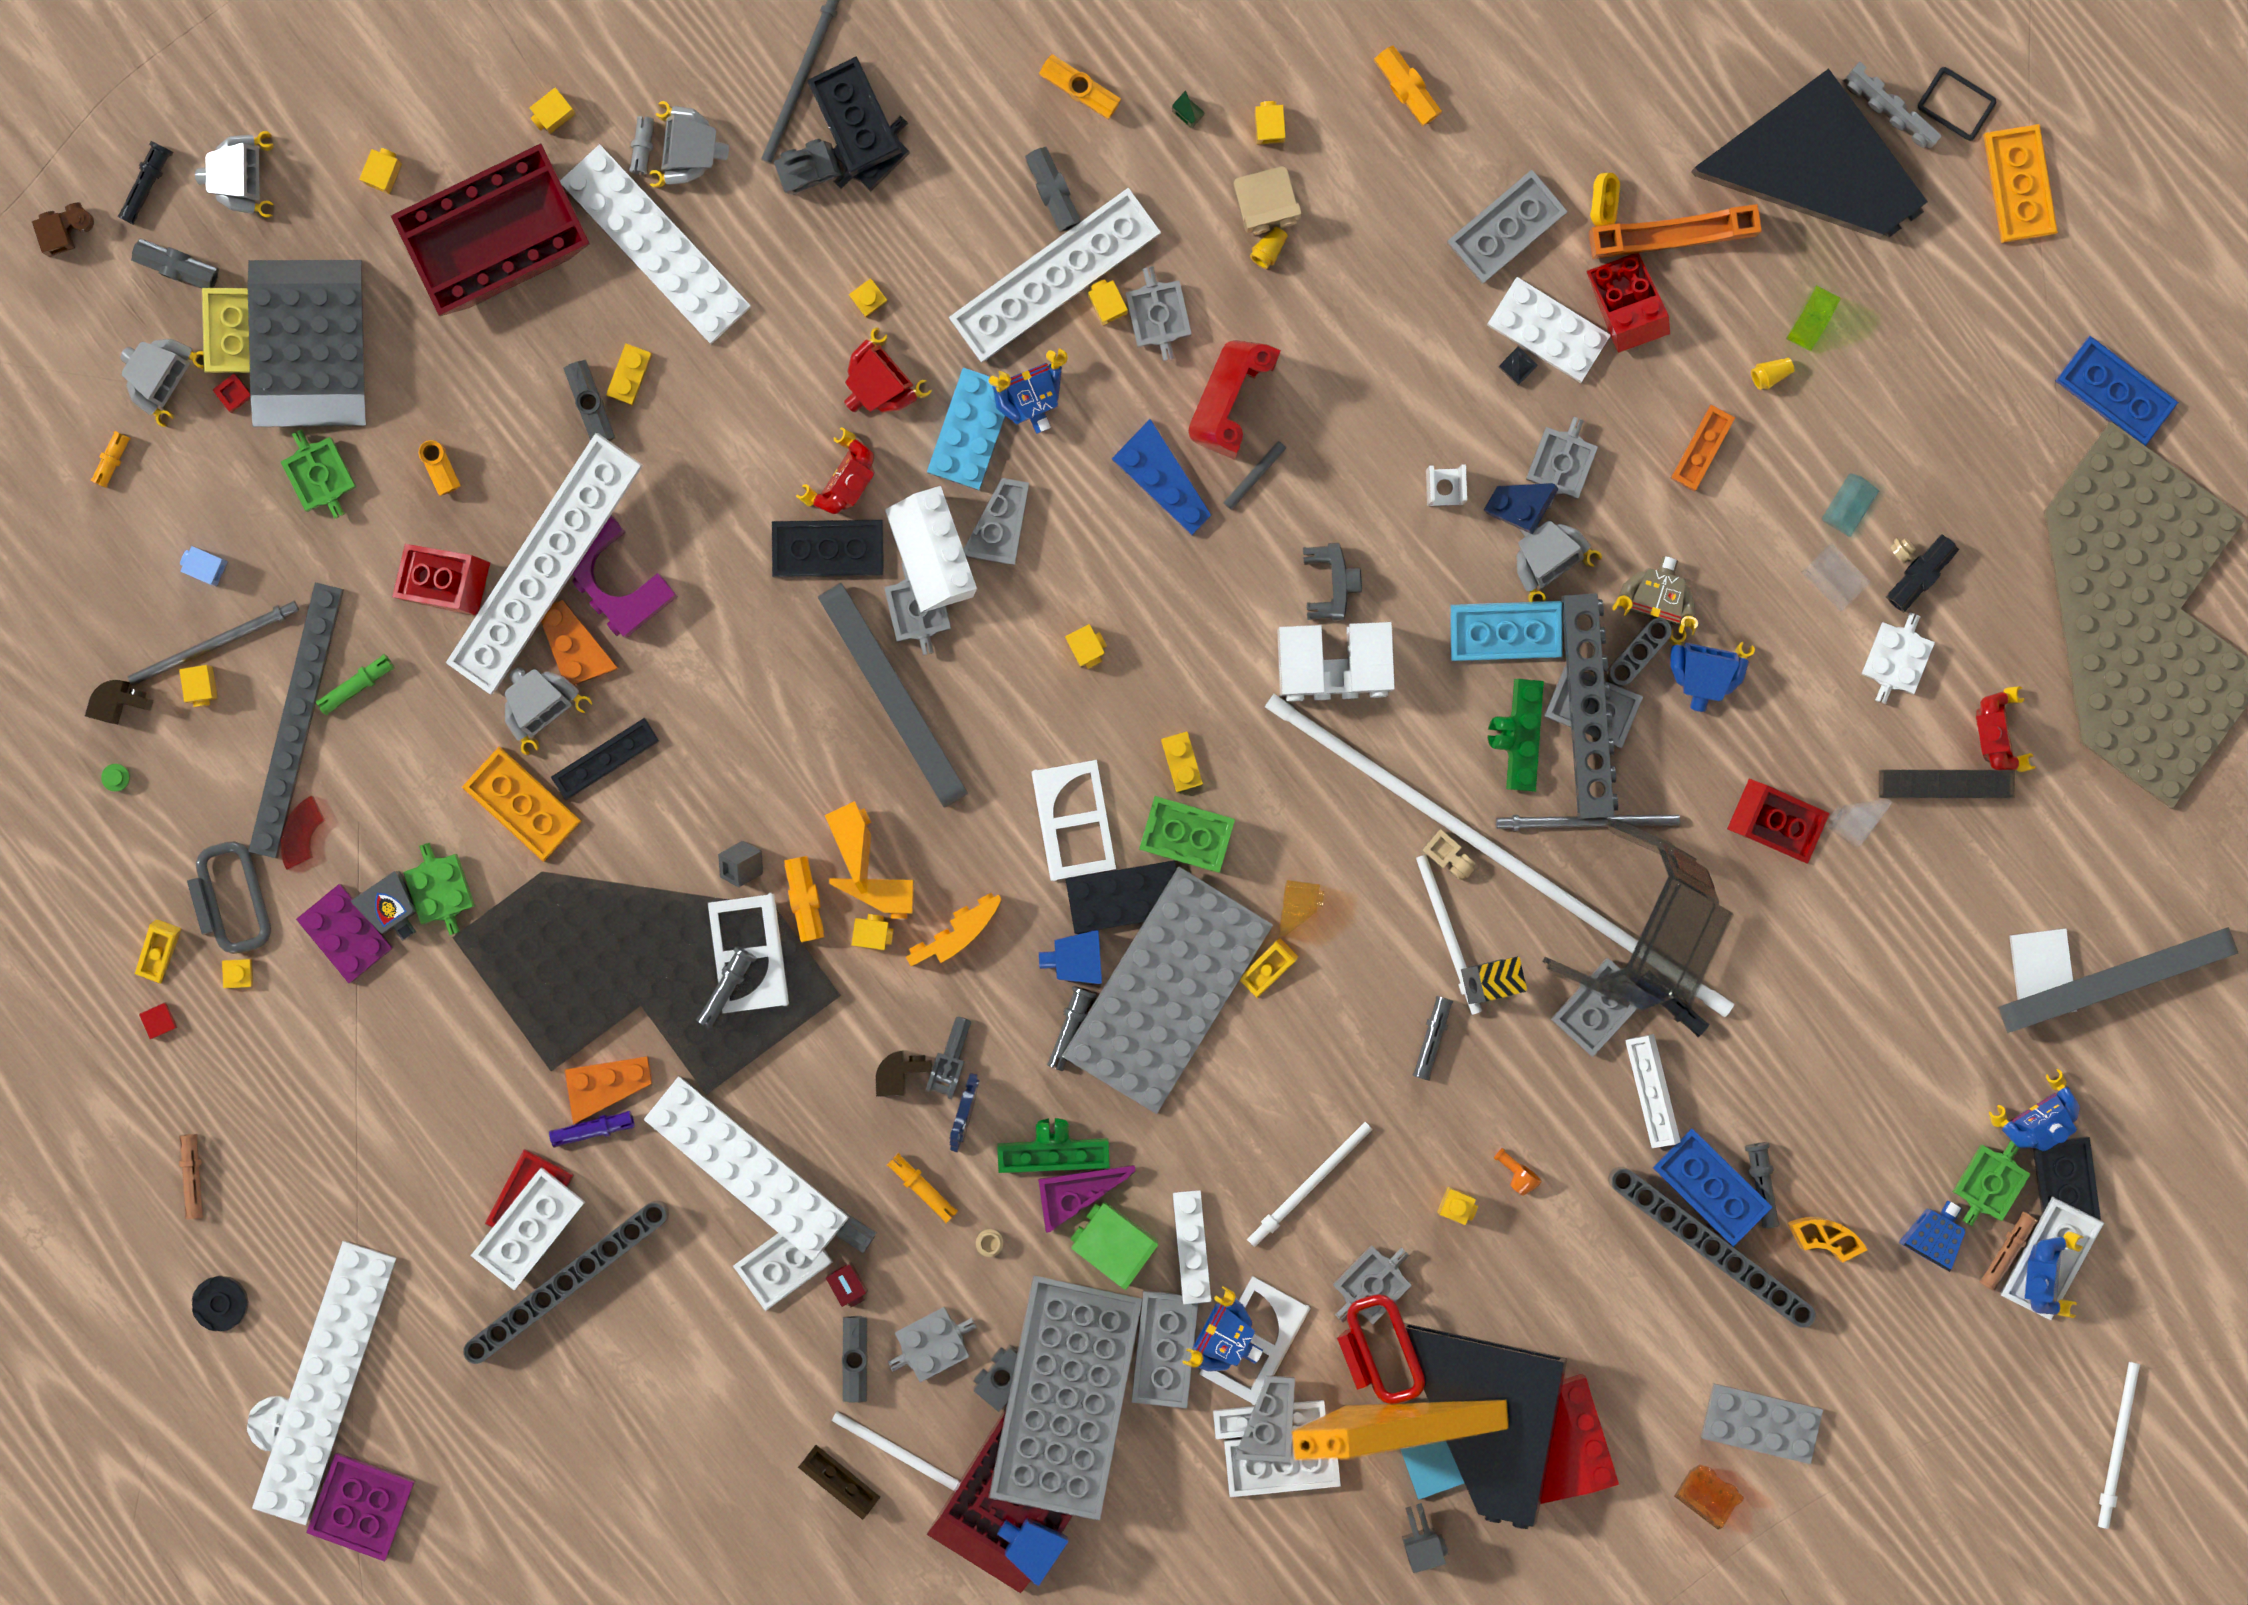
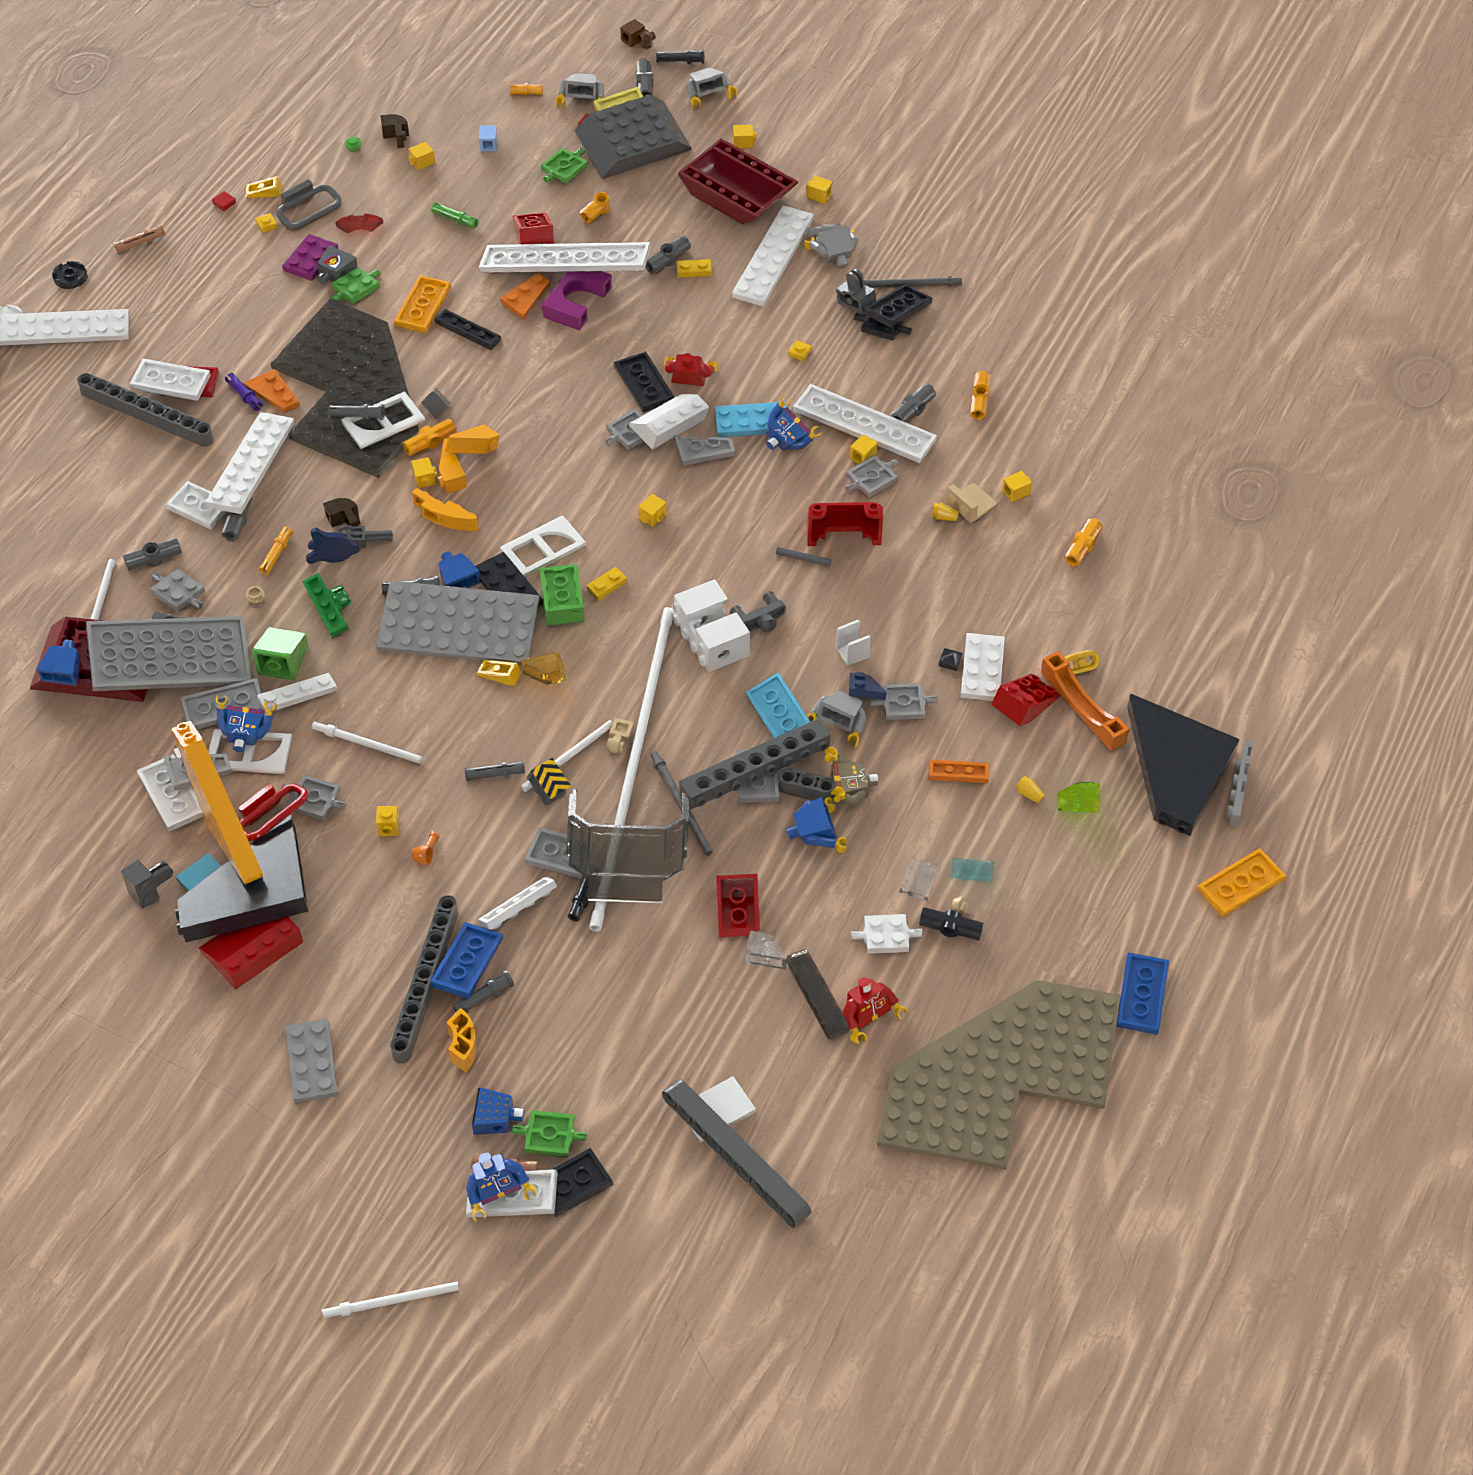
camera: 70 degrees right, 35 degrees down
flat silver bar [128,601,299,686] -> none
dark grey plate [248,582,344,858] -> none
light grey torso [505,667,592,755] -> none
dark brown plate [798,1445,880,1520] -> none
dark grey beam [817,583,968,808] -> none
dark red brick [826,1262,868,1308] -> none
red torso [844,328,932,413] -> none
magenta wing [1038,1165,1136,1233] -> none
blue wing [1112,419,1211,535] -> none
dark green slope [1172,90,1205,128] -> none
light grey plate [1447,170,1568,284] -> none
green plate [1487,679,1544,792] -> none
clear orange bracket [1674,1465,1744,1530] -> none
black piece [1918,67,1997,141] -> none
blue torso [1989,1069,2080,1151] -> none

